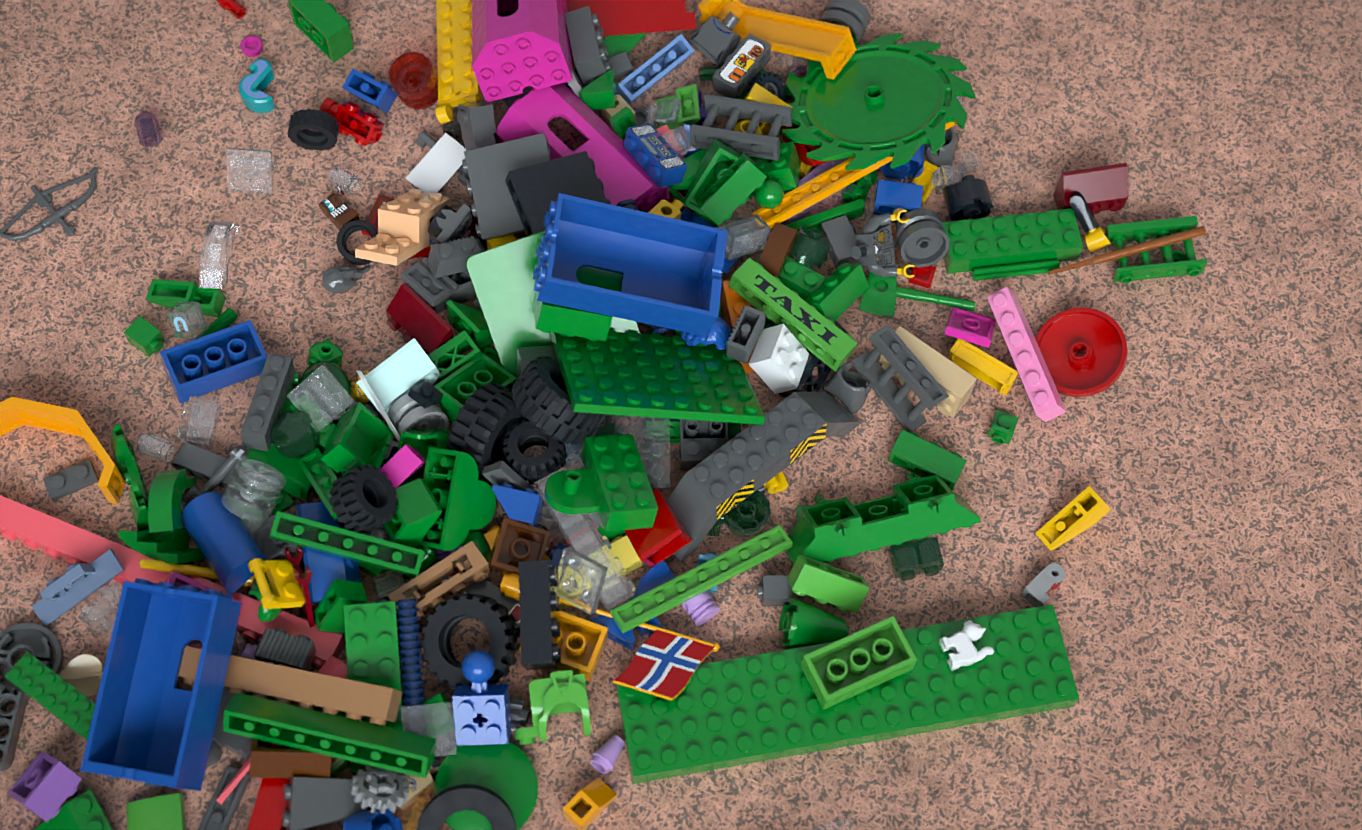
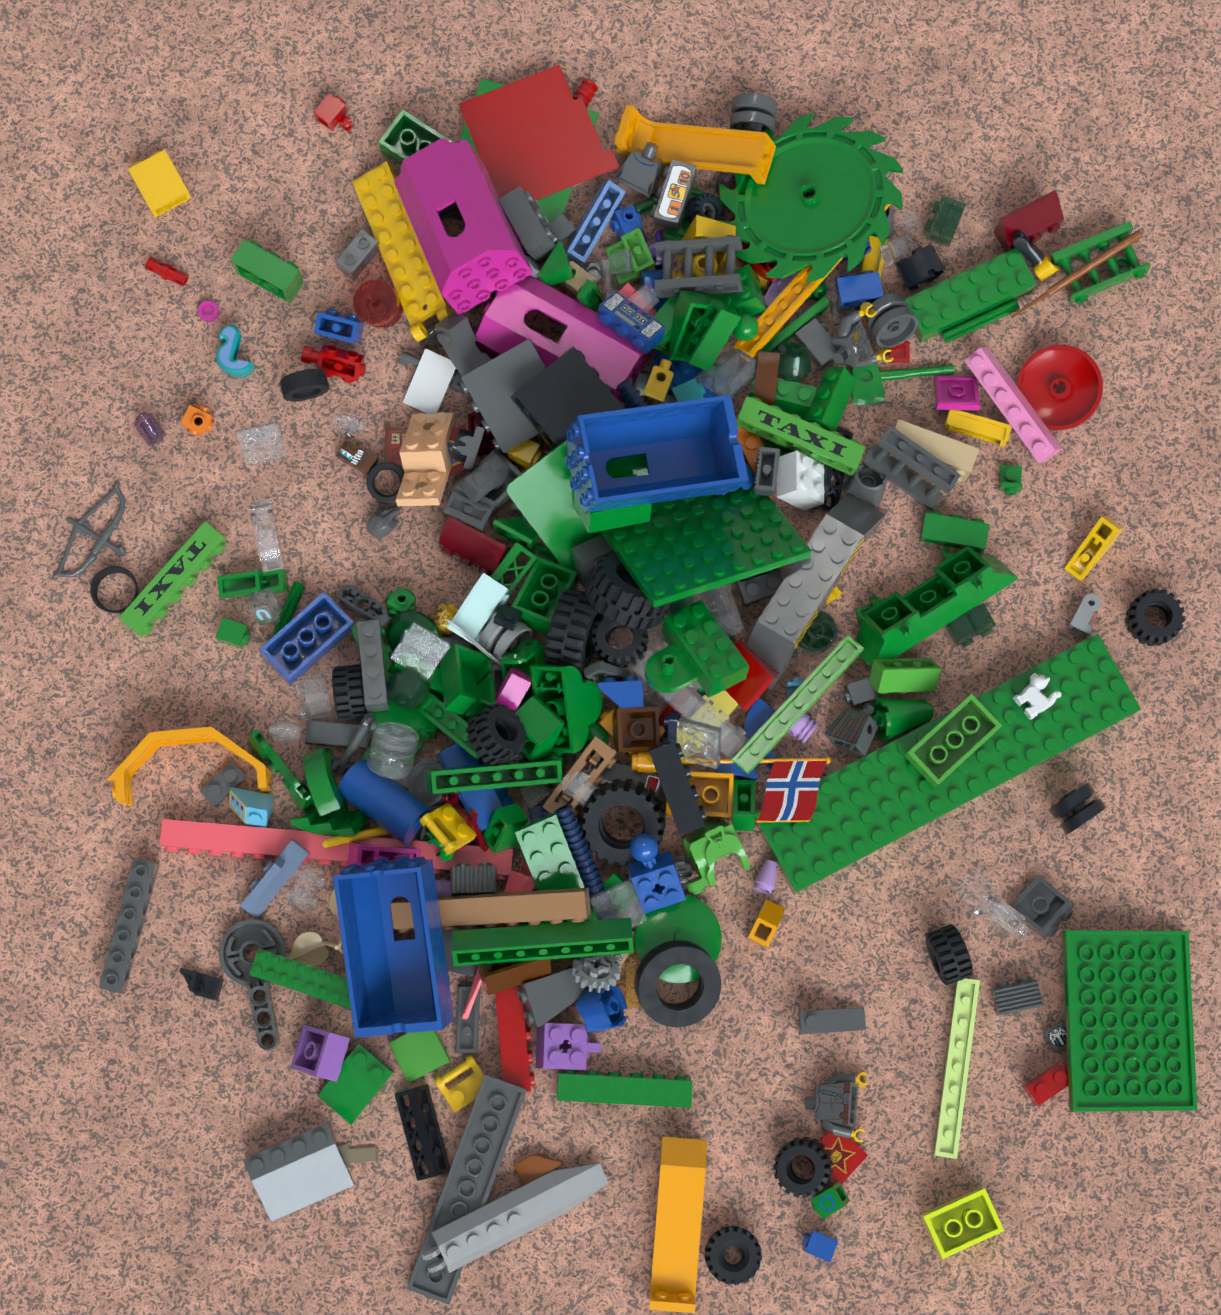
camera: 15 degrees left, 15 degrees up
none -> black tyre [90,566,138,613]
none -> bright green brick [118,521,227,638]
none -> orange brick [180,403,215,436]
none -> medium azure slope [229,787,274,828]
none -> black tyre [332,664,368,721]
none -> dark grey brick [335,229,380,281]
none -> dark grey beam [337,585,389,625]
none -> clear brick [561,771,596,807]
none -> blue brick [610,205,643,241]
none -> green brick [732,780,755,831]
none -> dark grey torso [824,702,878,756]
none -> clear green brick [924,196,966,247]
none -> black wheel [1049,782,1106,835]
none -> black tyre [1126,589,1185,646]

